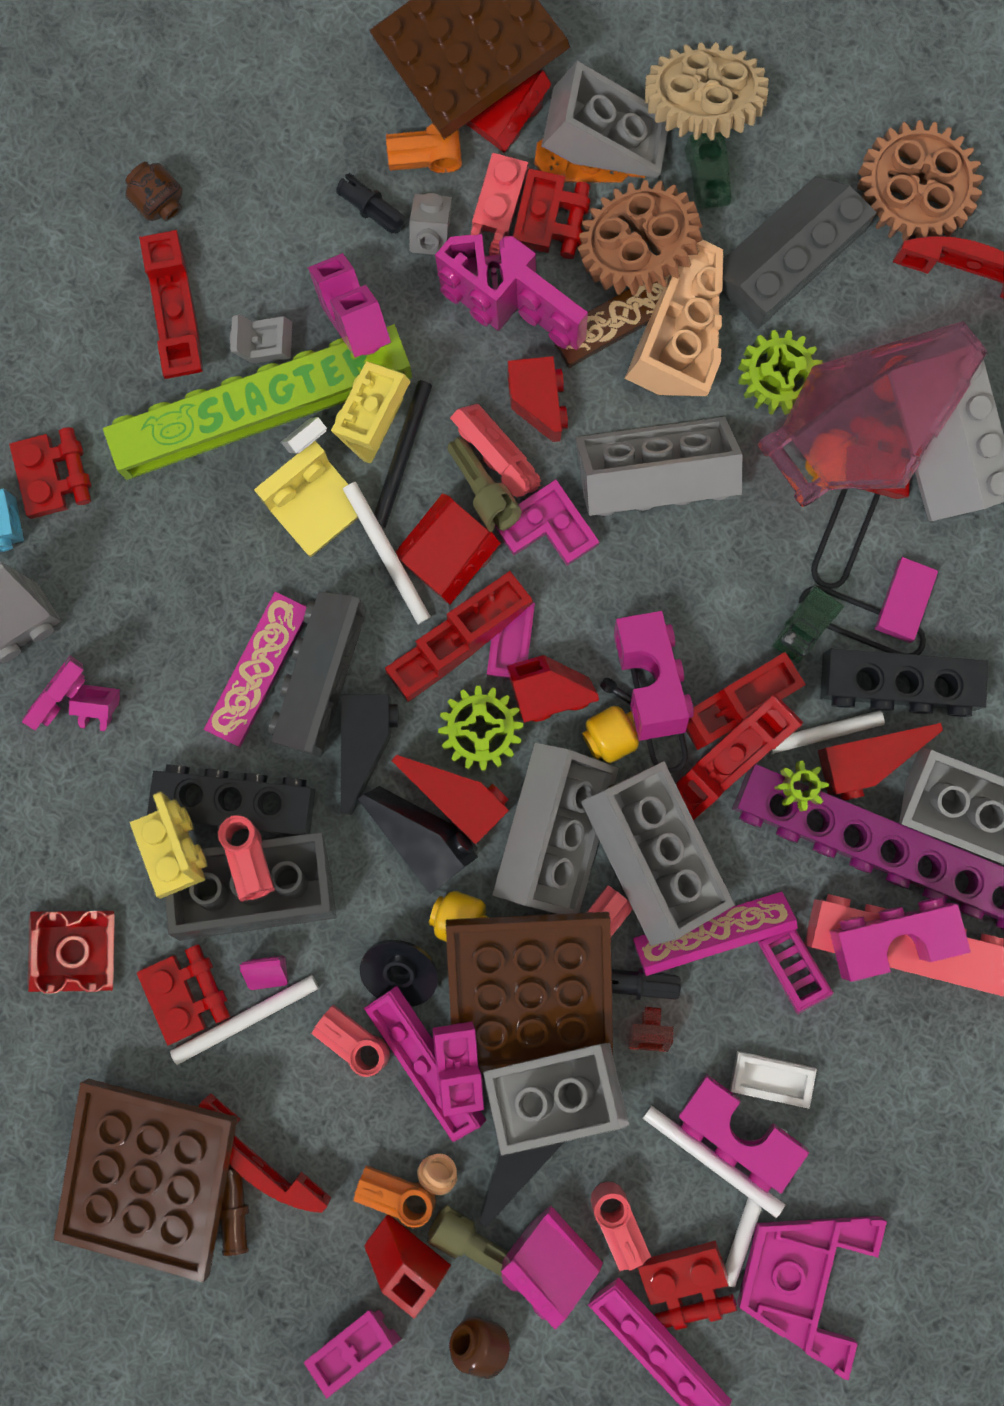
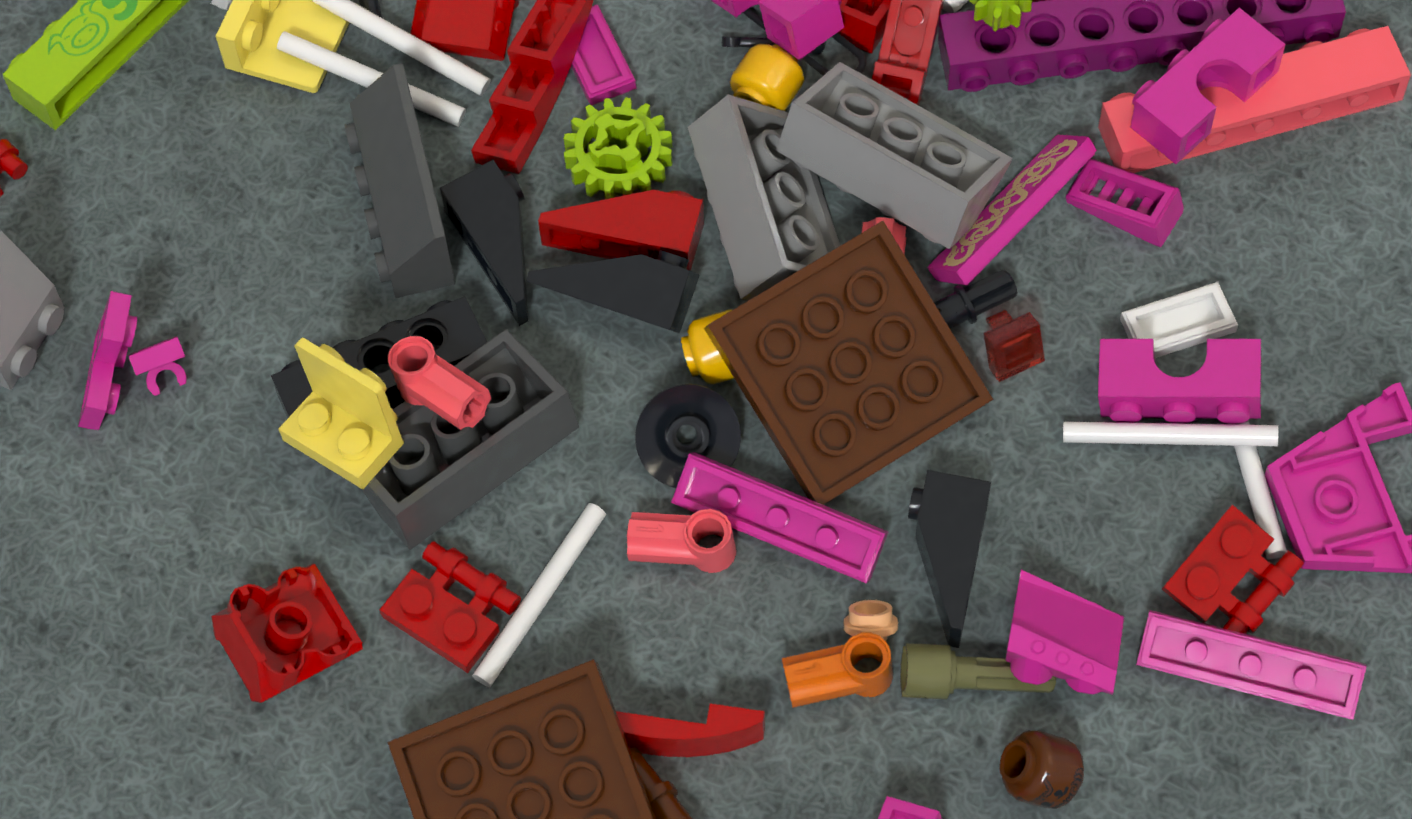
camera: 25 degrees left, 20 degrees down
tile [203,592,307,748] -> none
dark pink slope [240,955,288,990] -> none
red slope [364,1214,451,1319] -> none
dark pink slope [432,1022,484,1117] -> none
light grey slope [483,1043,629,1156] -> none
red slope [507,655,599,723] -> none
coral piece [591,1182,651,1271] -> none
none -> white bar [277,31,466,127]

